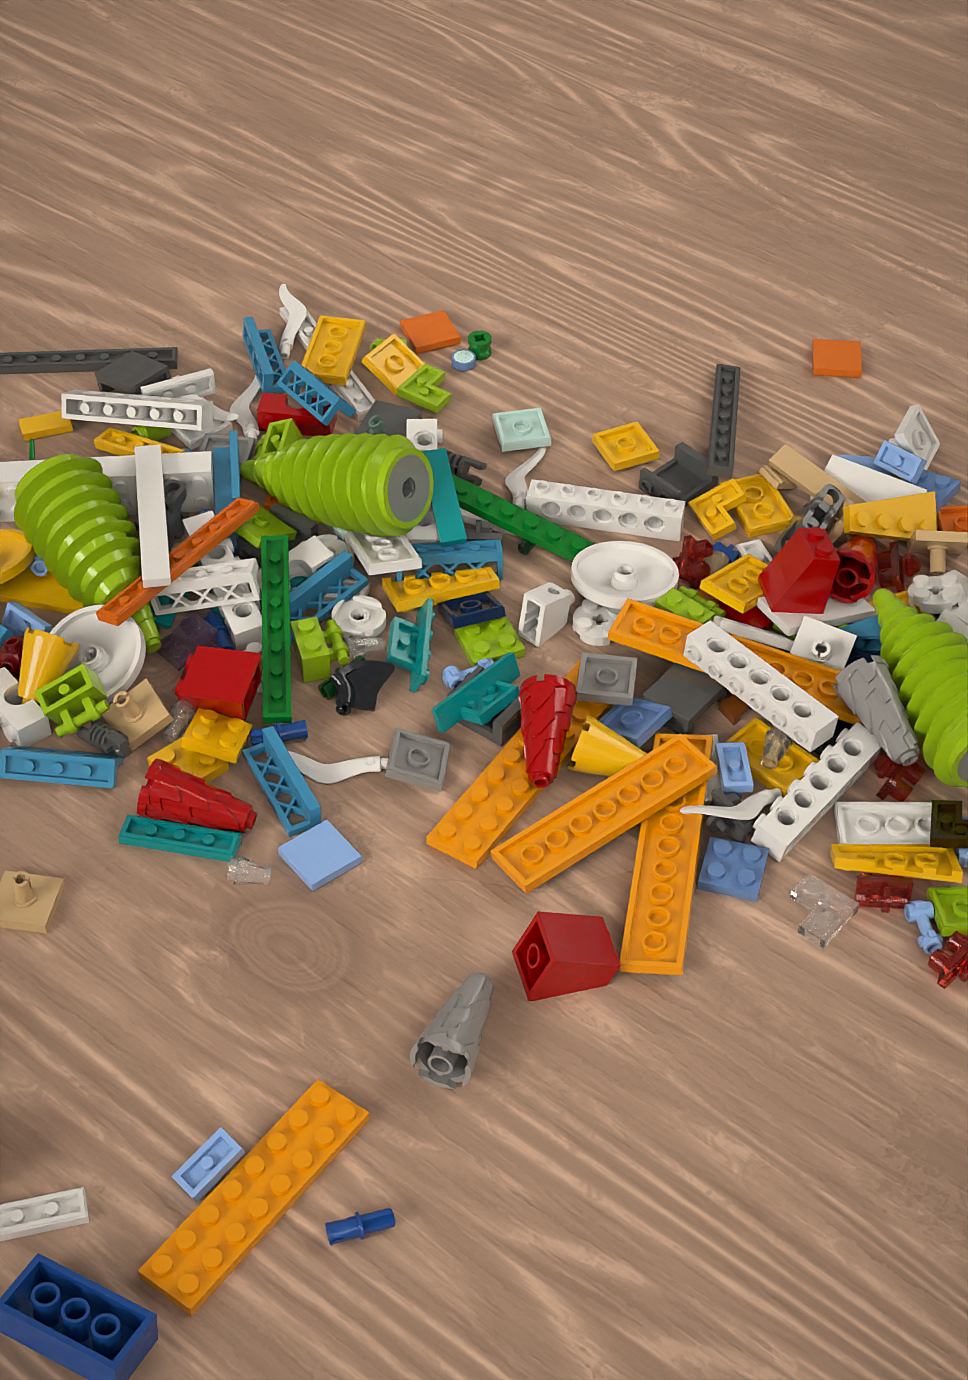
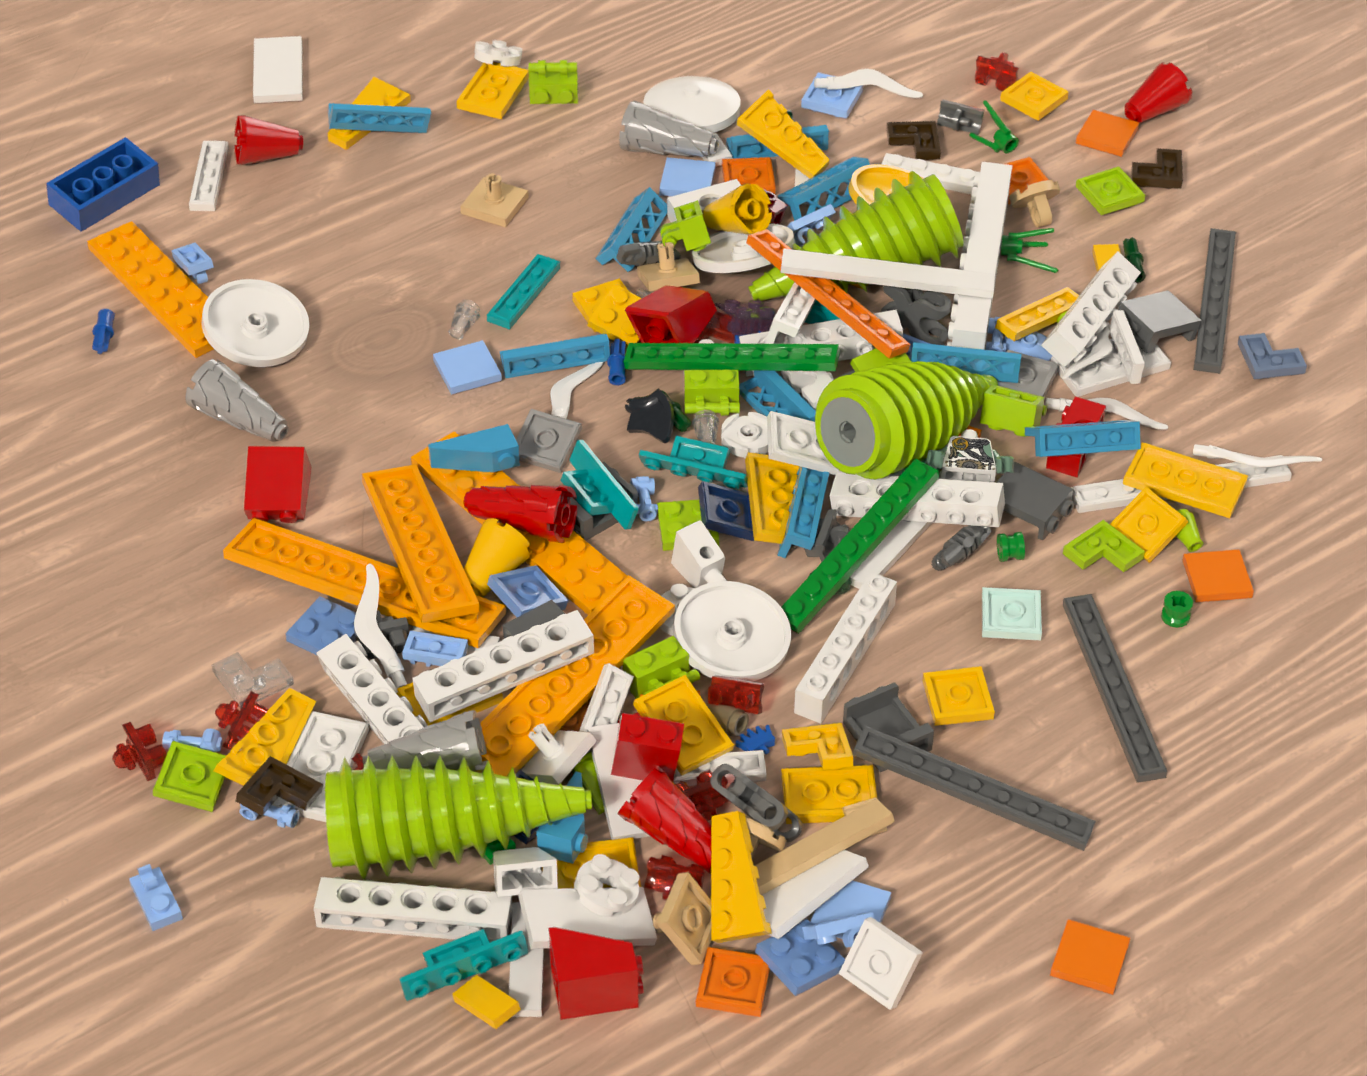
camera: 105 degrees right, 0 degrees up
red cone [137,758,257,833] -> none
dark azure fence [242,317,291,393] -> none
teal tile [421,448,467,547] -> none
tile [452,349,476,371] -> none
white piece [505,447,546,509] -> none
light grey plate [576,652,638,706] -> none
none -> white dish [201,279,309,367]
none -> dark azure slope [428,424,520,472]
none -> green wheel [996,532,1025,562]
none -> dark grey tile [1063,594,1168,783]
none -> dark green axle [1123,237,1146,283]
none -> sand blue plate [1238,333,1307,379]

